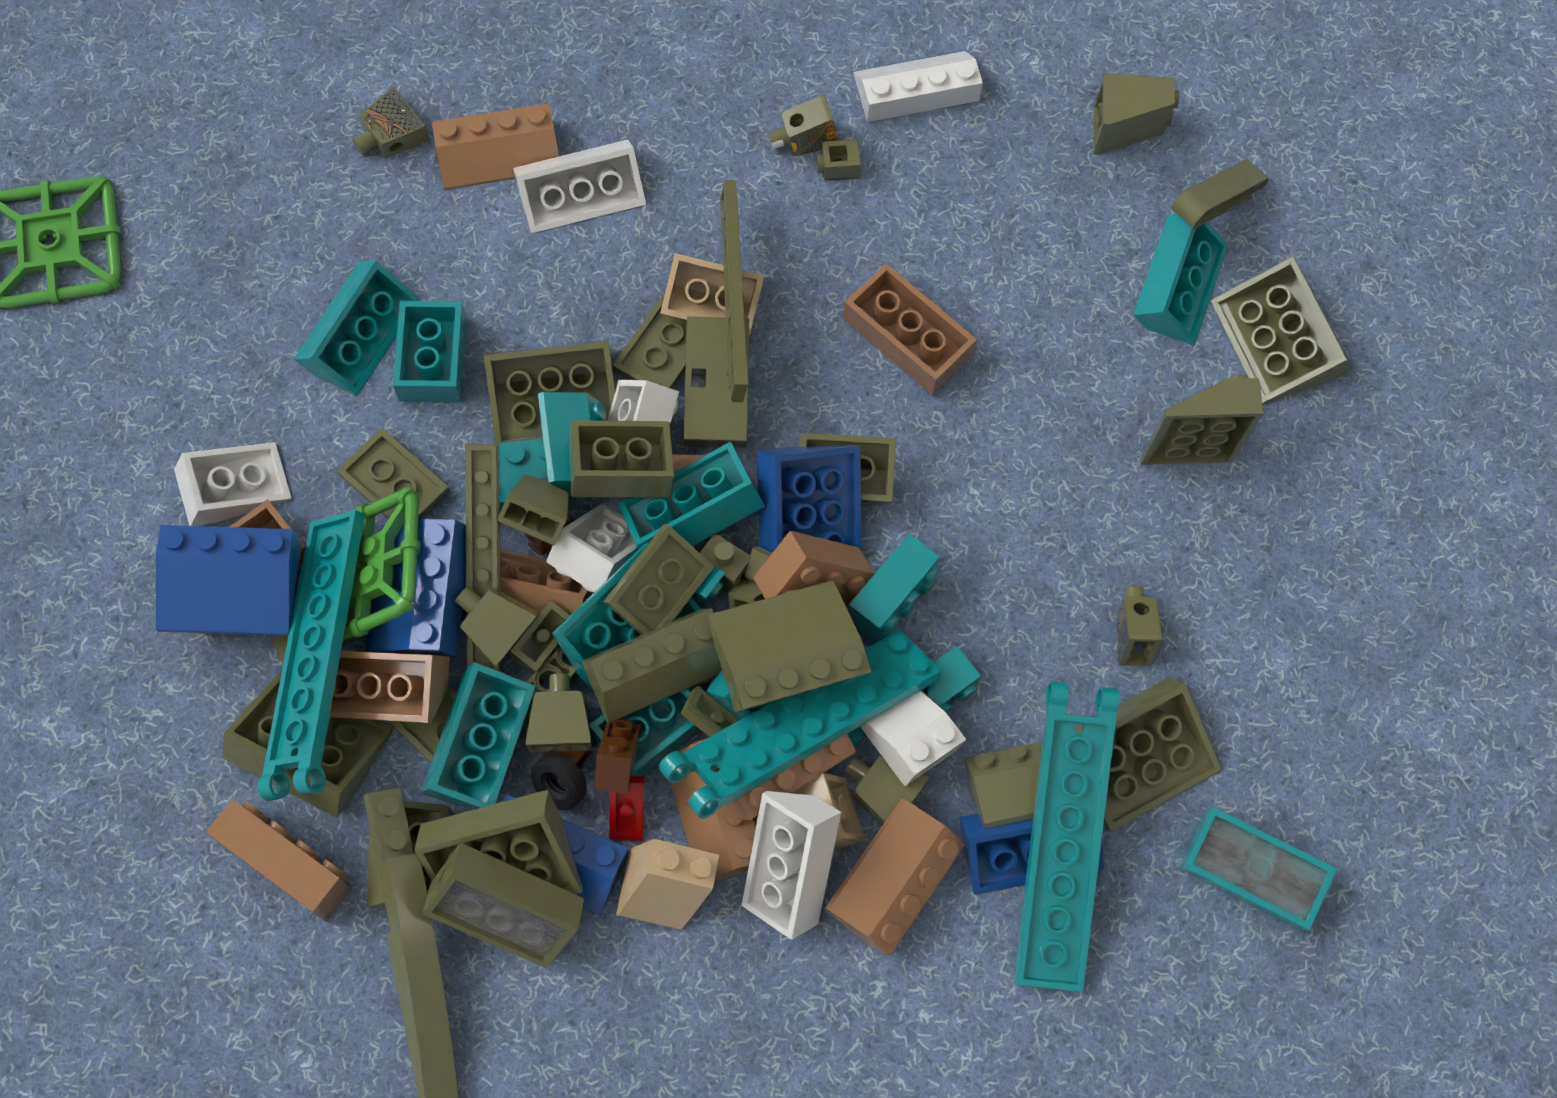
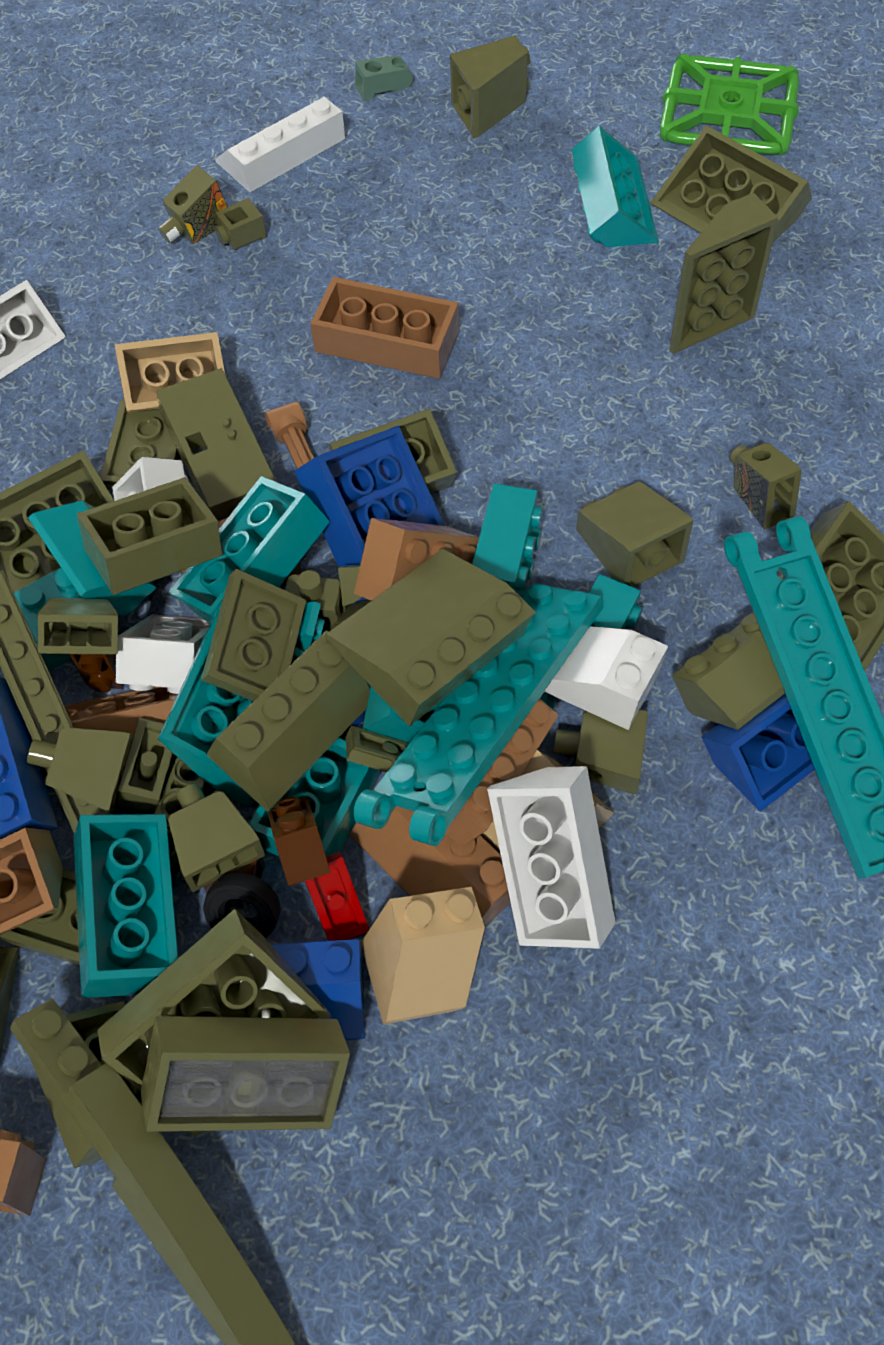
camera: 20 degrees left, 10 degrees down
olive tile [720,180,748,403] -> none
medium nougat slope [825,798,965,956] -> none
olive beam [1171,159,1269,229] -> none
none -> medium nougat axle [264,401,314,469]
none -> sand green leg [355,56,413,101]
none -> olive slope [576,481,693,587]
none -> bright green plate [660,53,799,156]

